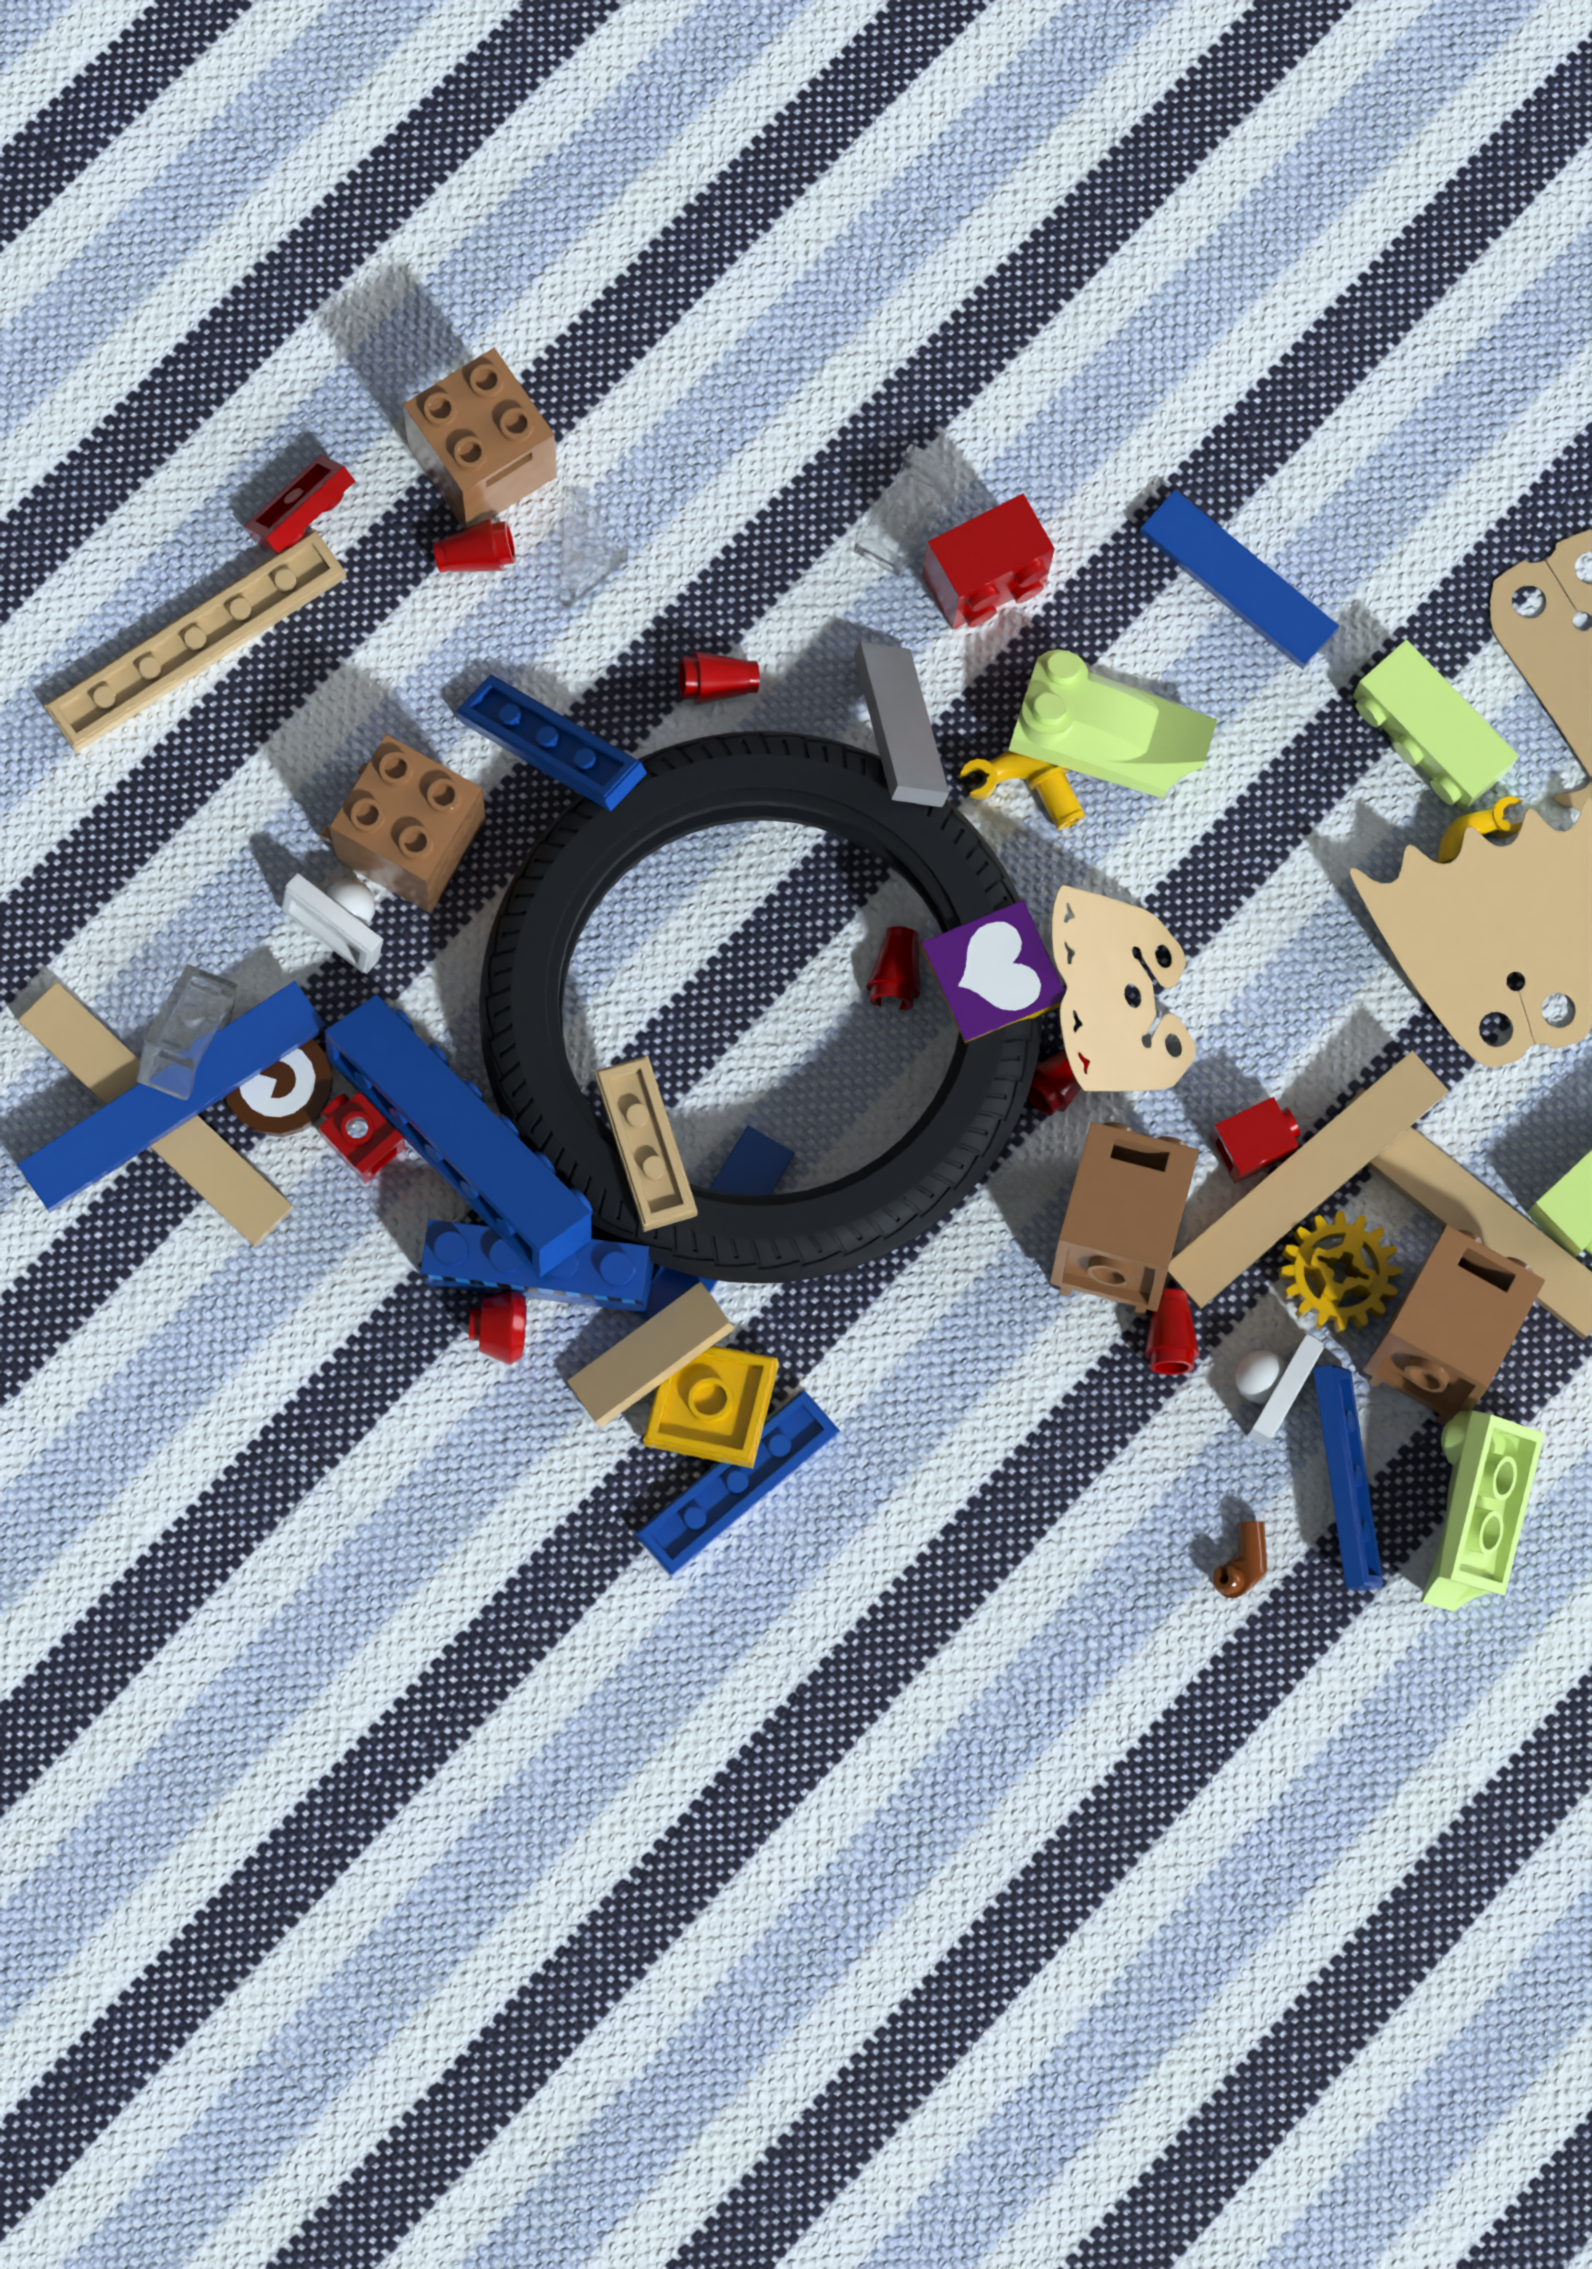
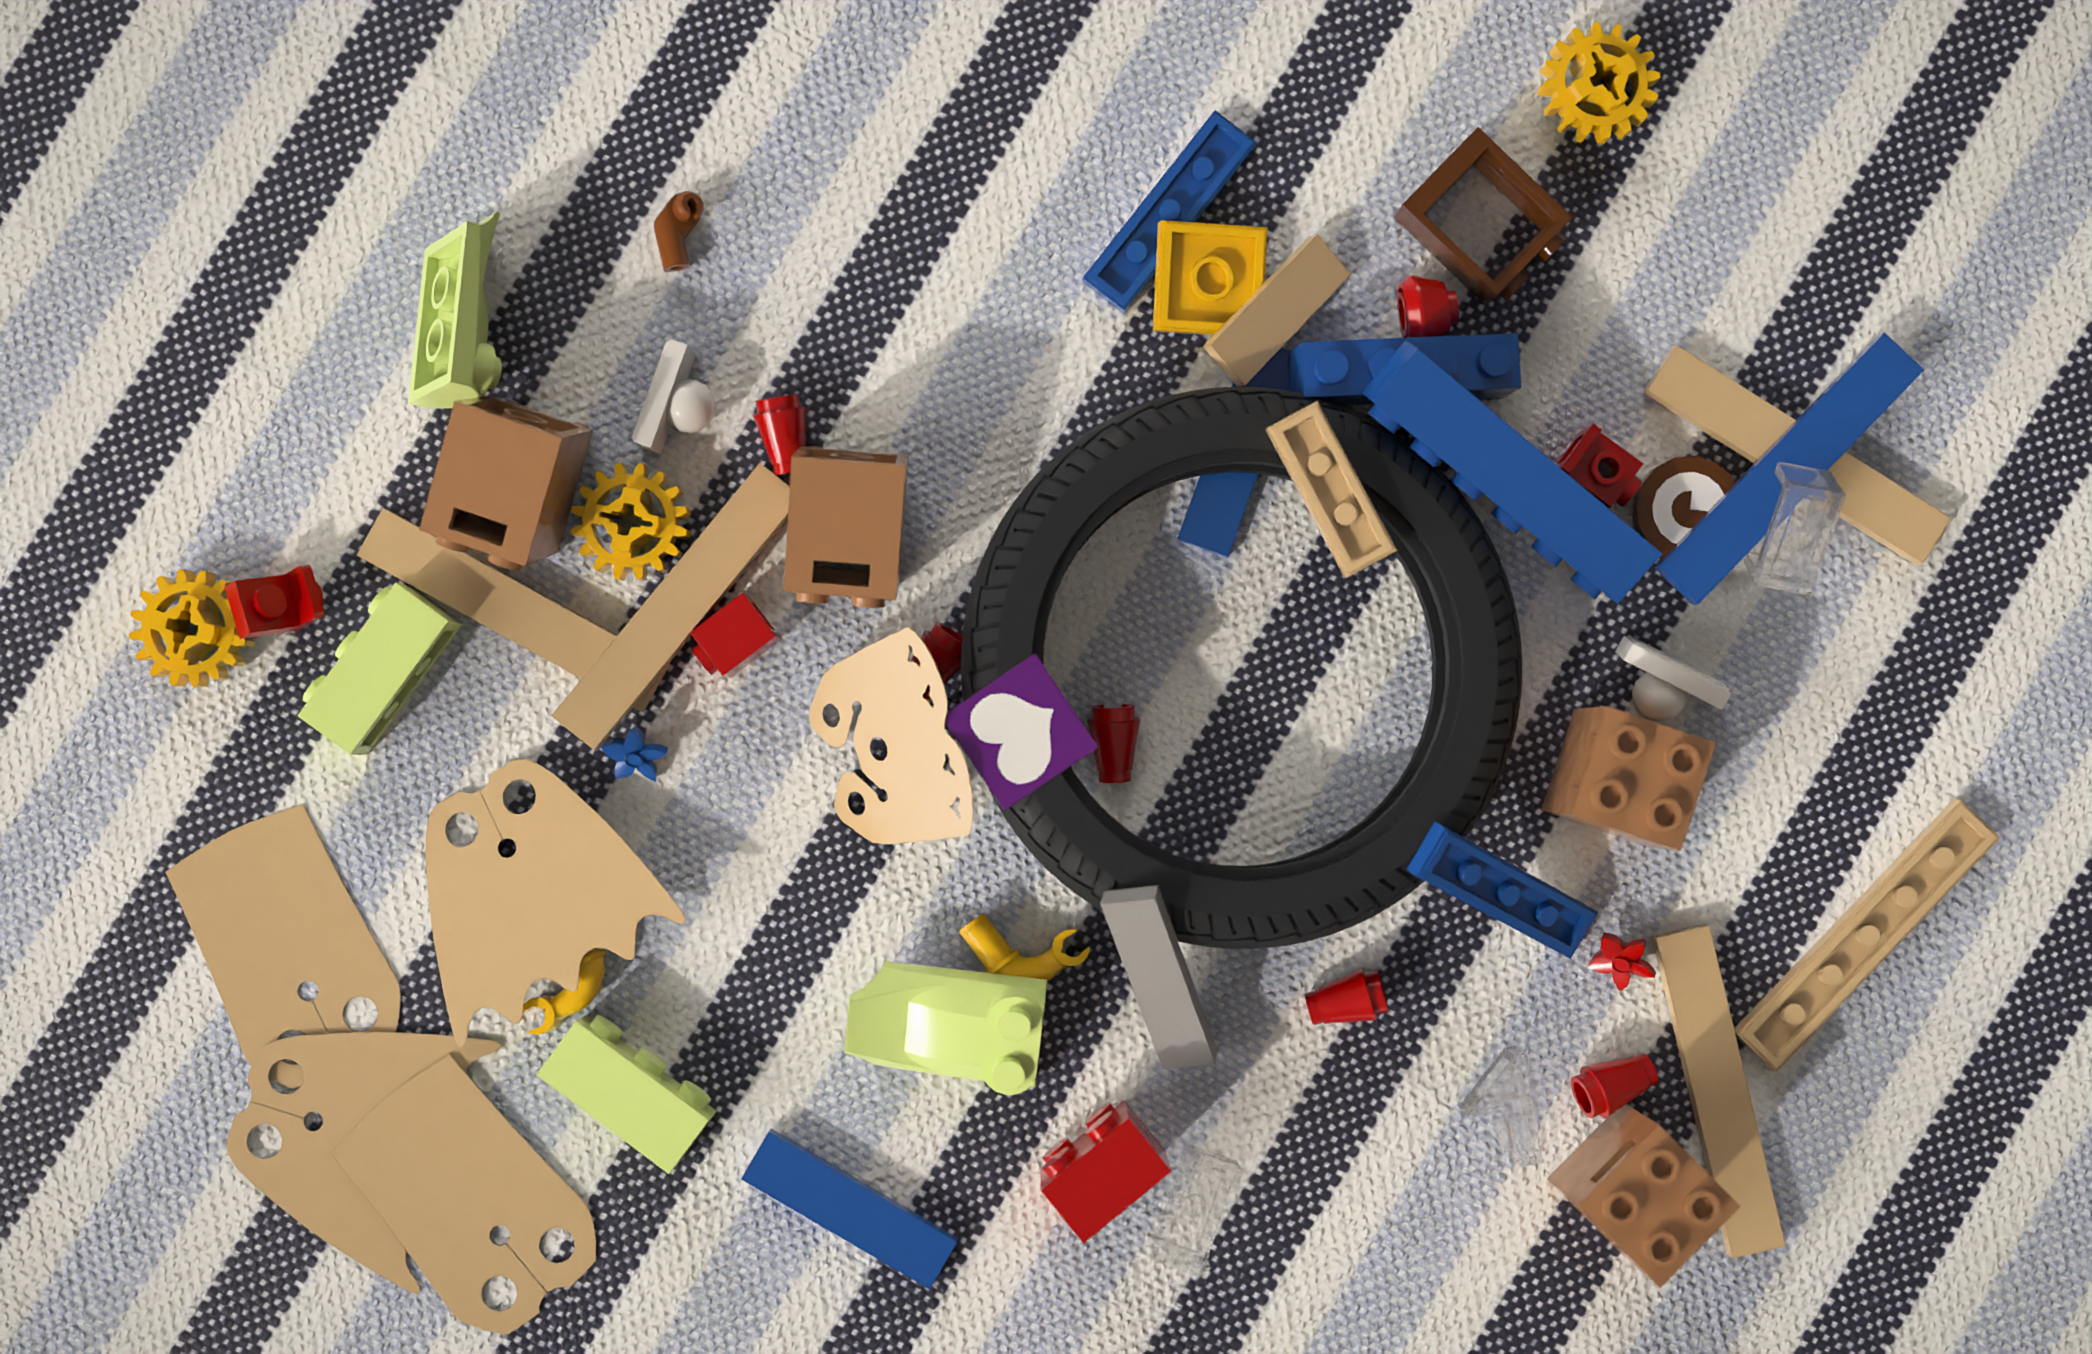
camera: 175 degrees right, 10 degrees up
red plate [243,454,356,554] -> none
blue tile [1313,1364,1383,1591] -> none
none -> blue plant [601,726,668,782]
none -> reddish brown window [1394,127,1573,306]
none -> yellow gear [1538,22,1661,145]
none -> red plant [1588,932,1656,991]
none -> tan tile [1651,924,1786,1258]

